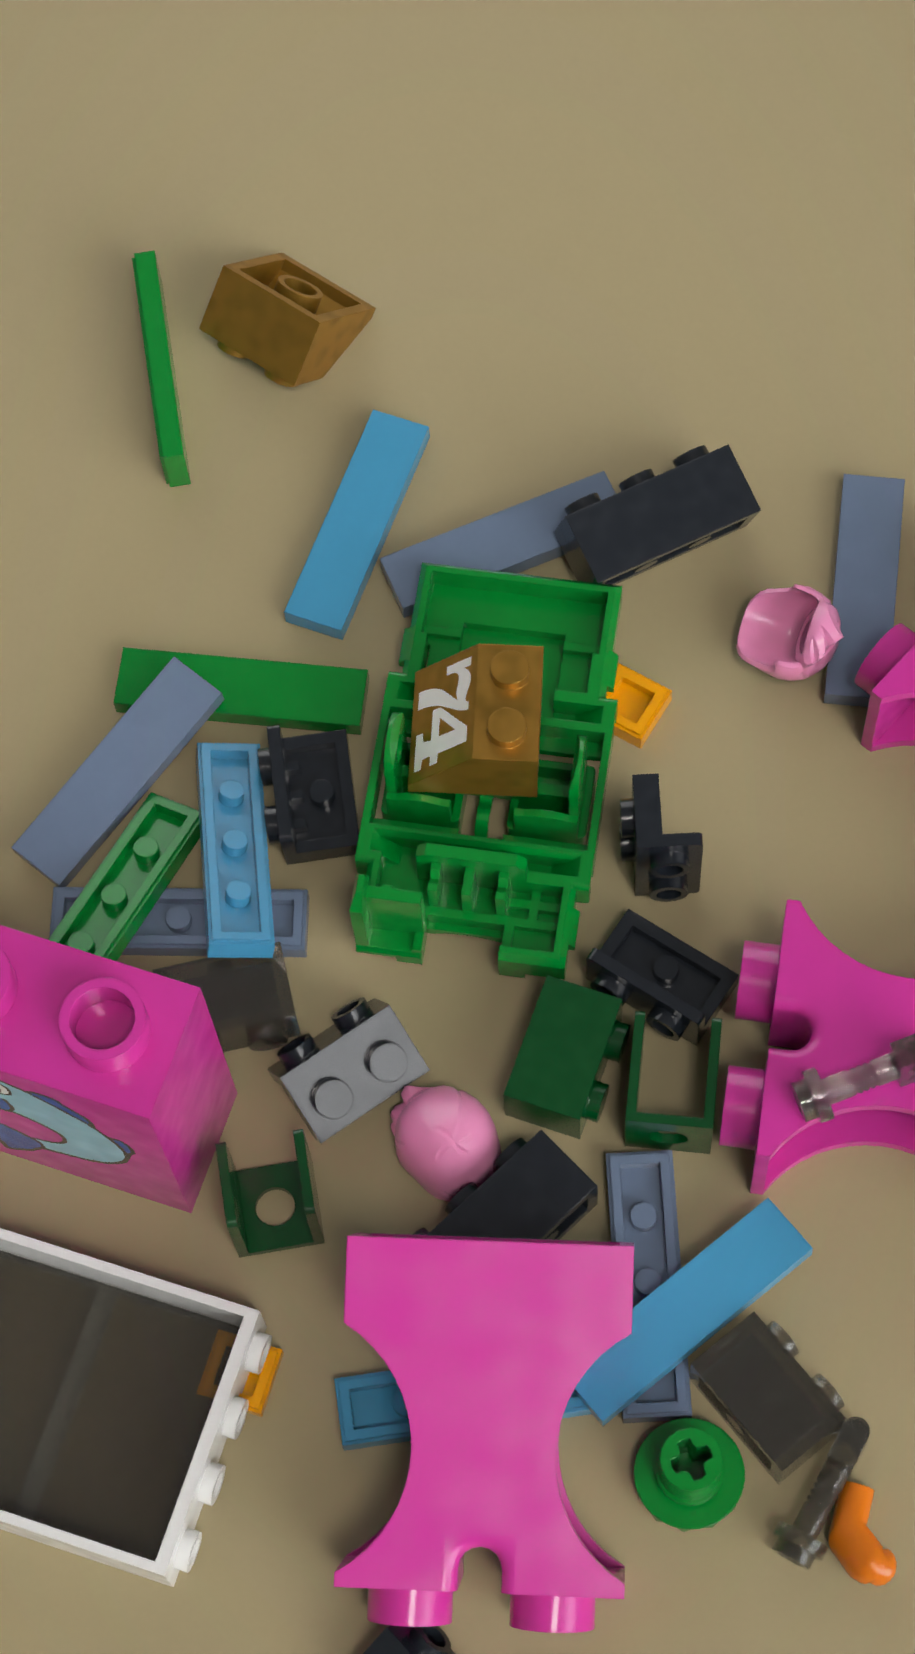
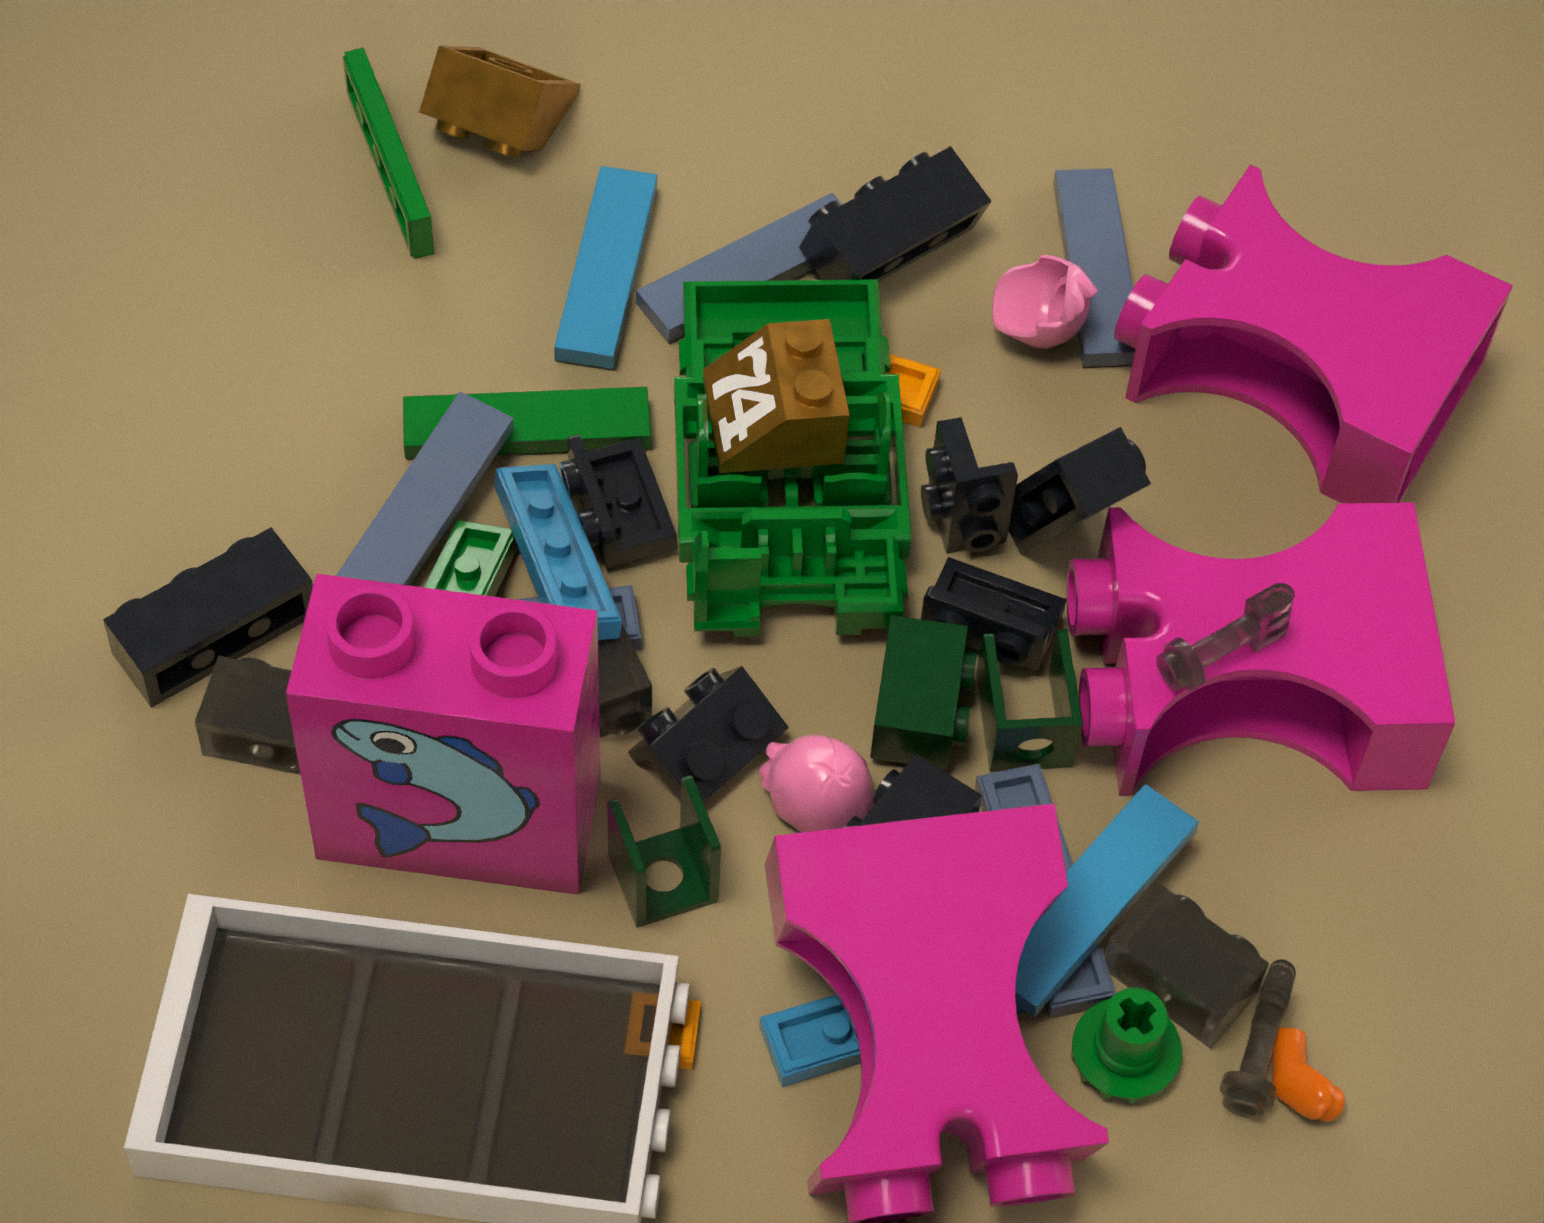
camera: 20 degrees left, 10 degrees down
none -> black brick [1008,427,1151,554]

